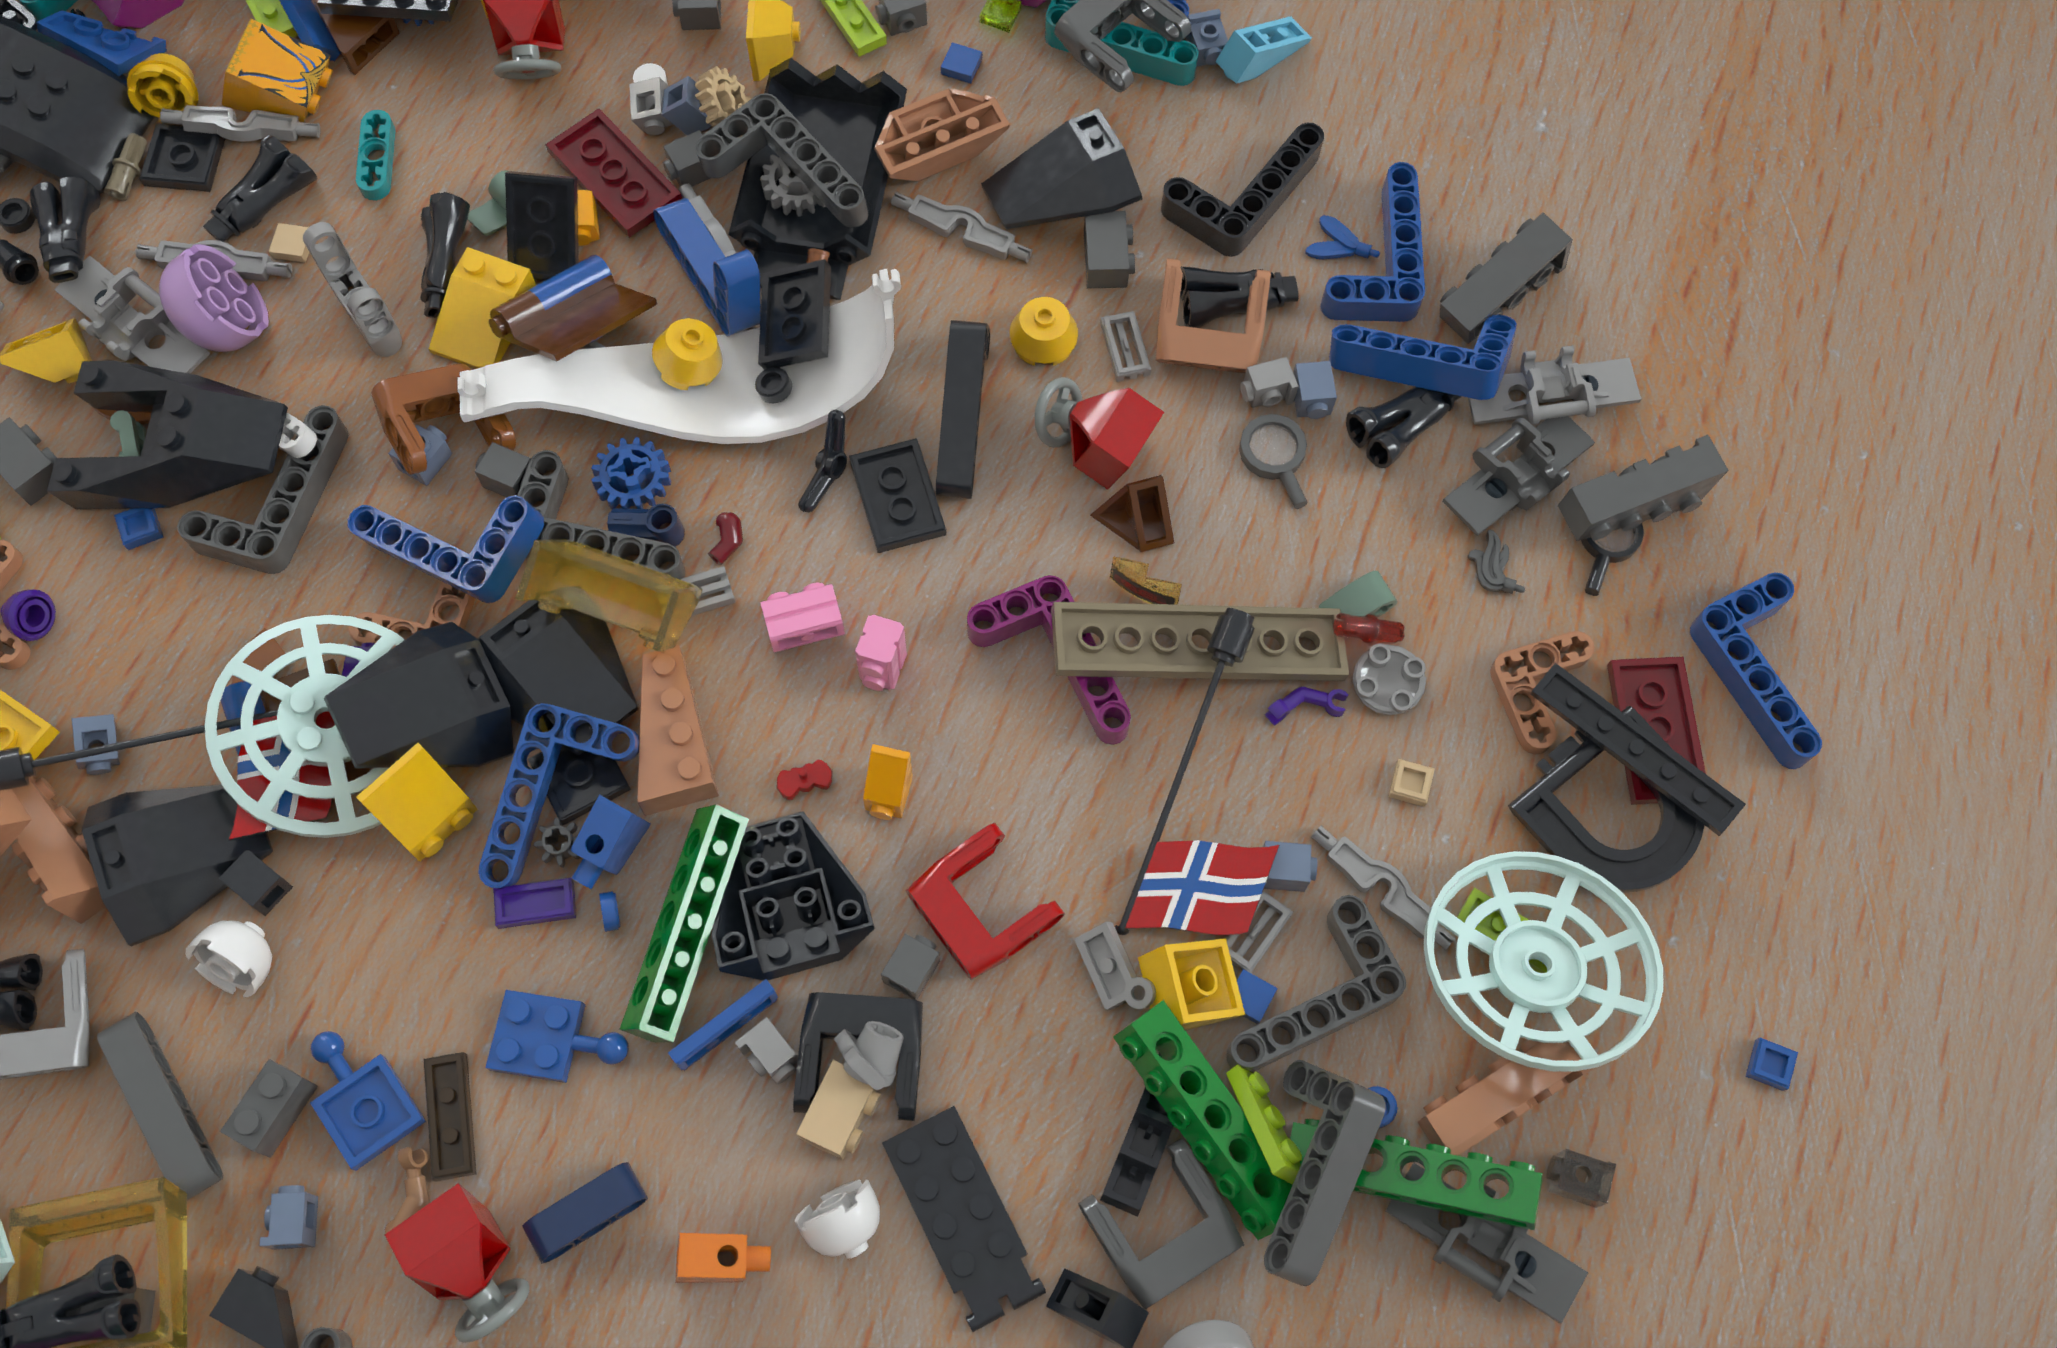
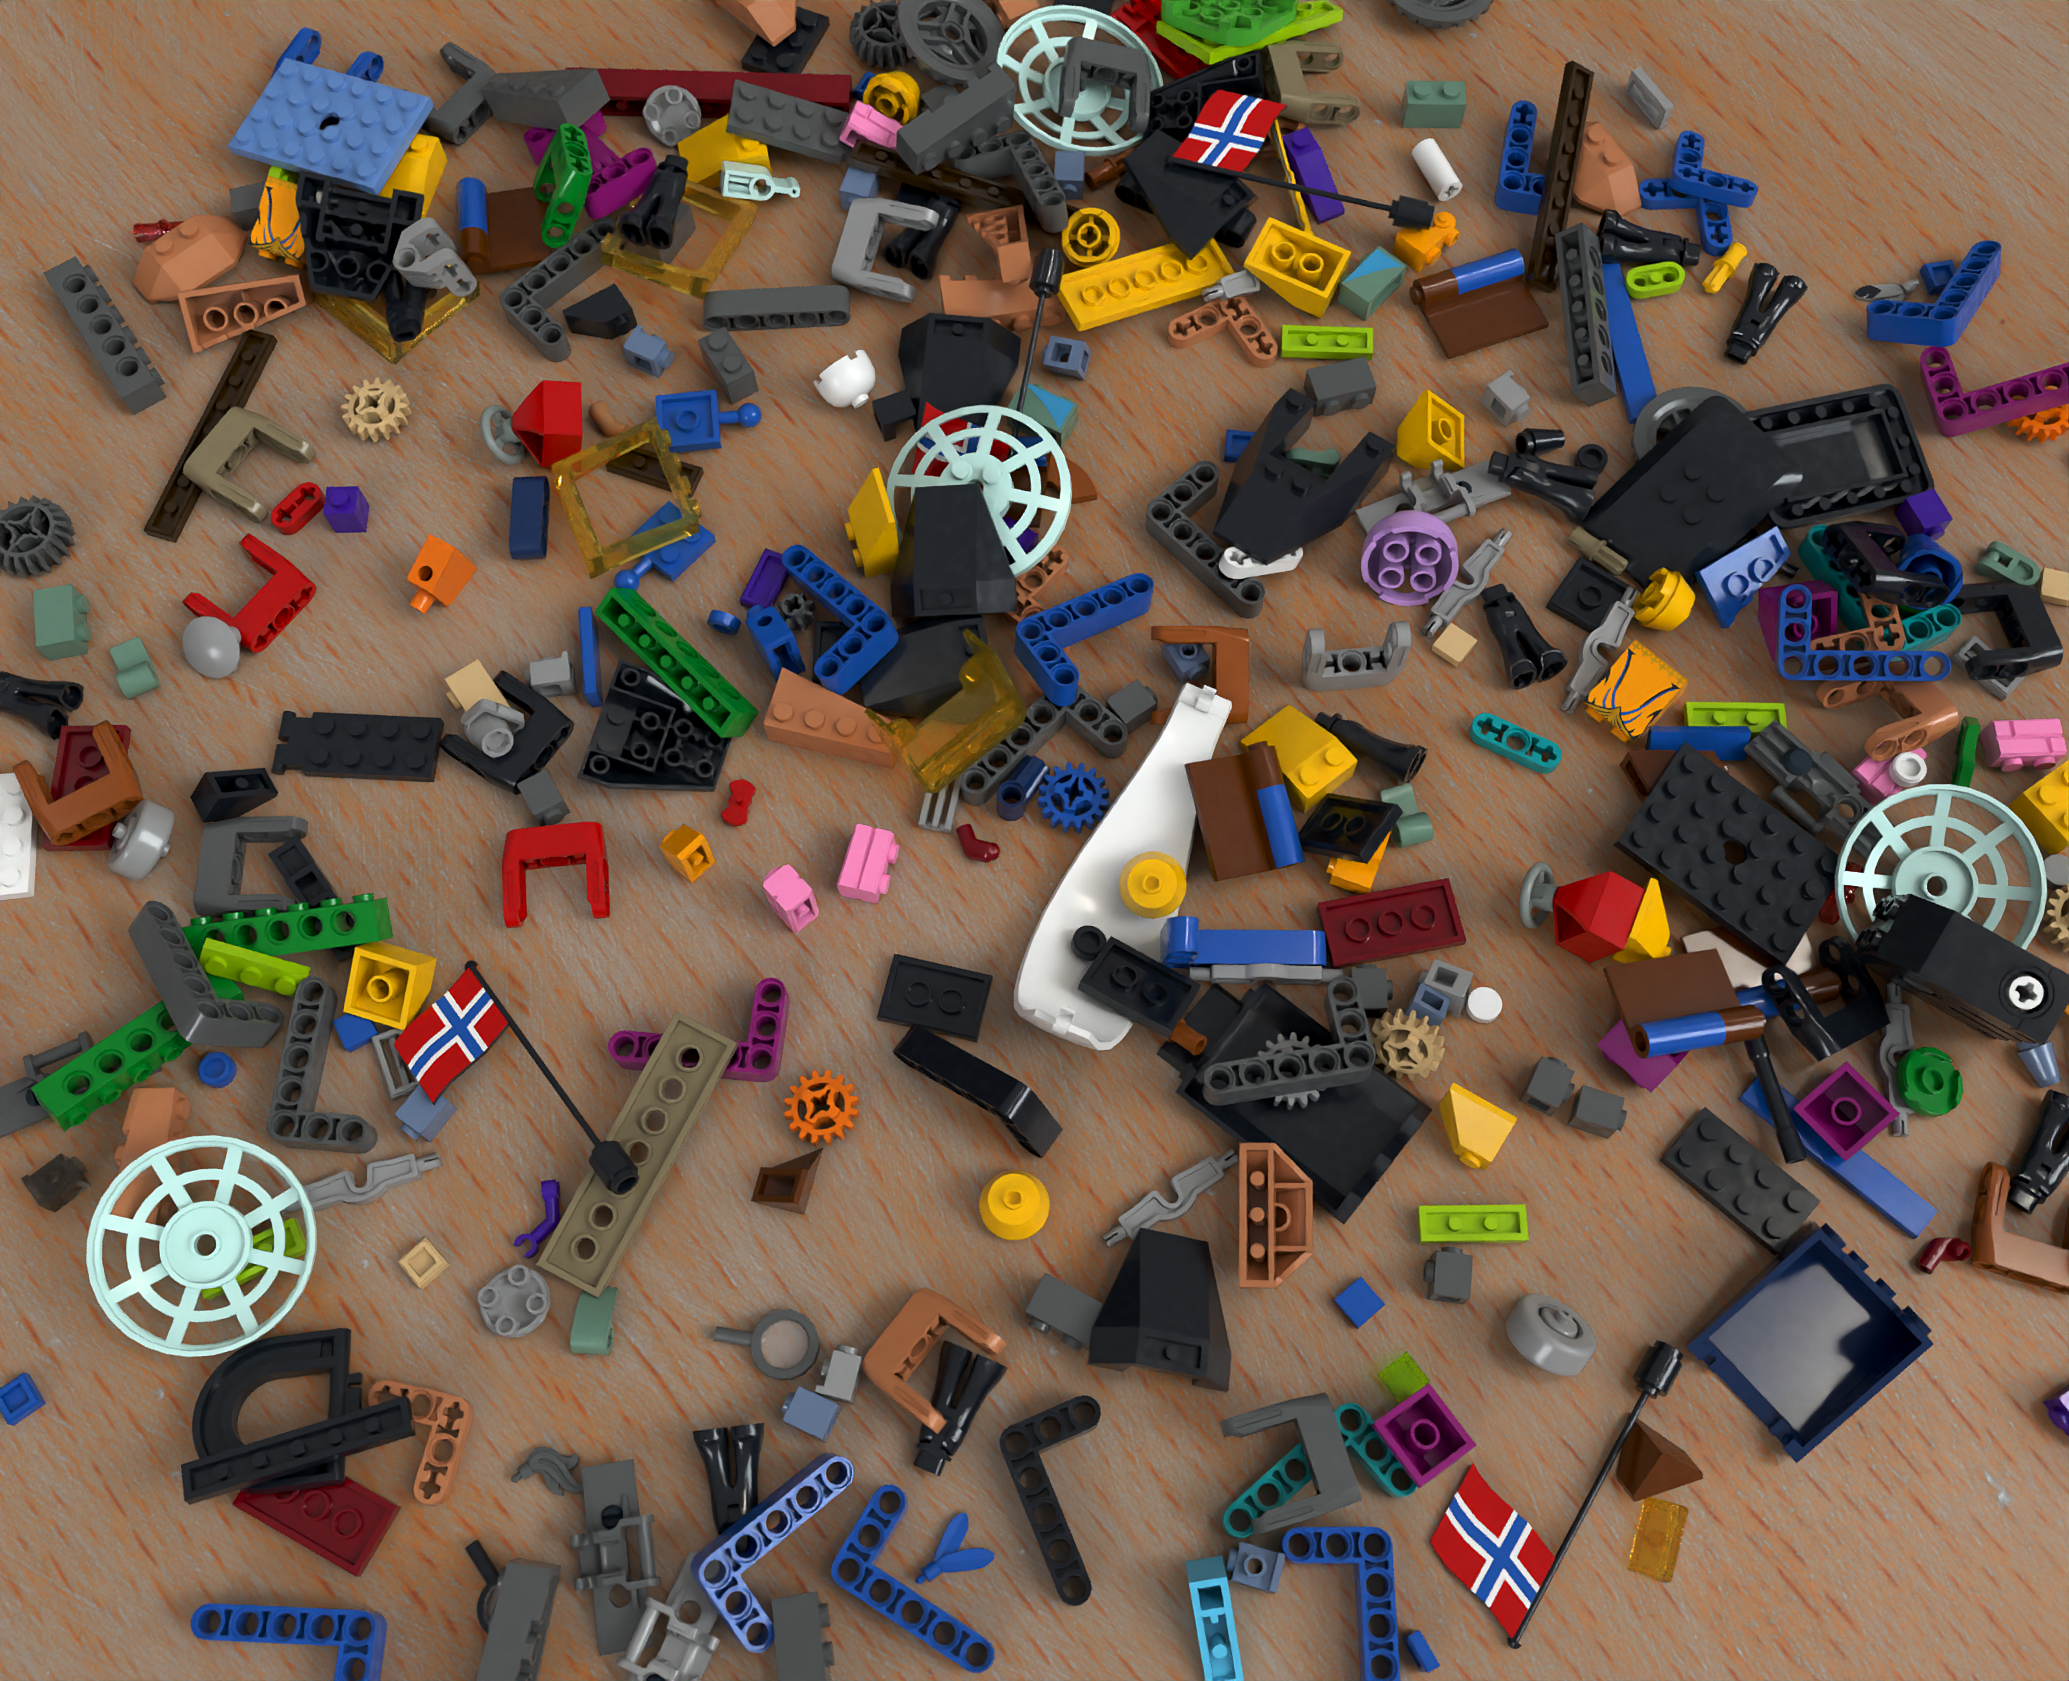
camera: 125 degrees right, 0 degrees up
dark purple brick [1,589,56,641] -> none
white cylinder [795,1180,880,1259] -> none
black piece [798,410,847,513] -> none
red piece [1035,377,1164,490] -> none
light grey hinge [1074,922,1156,1010] -> none
light grey tile [1100,311,1151,382] -> none
clear yellow slope [1110,556,1182,605] -> none
clear red axle [1333,613,1405,643] -> none
none -> clear yellow windscreen [551,417,701,579]
none -> orange gear [784,1070,860,1147]
none -> sand green brick [1007,383,1078,449]

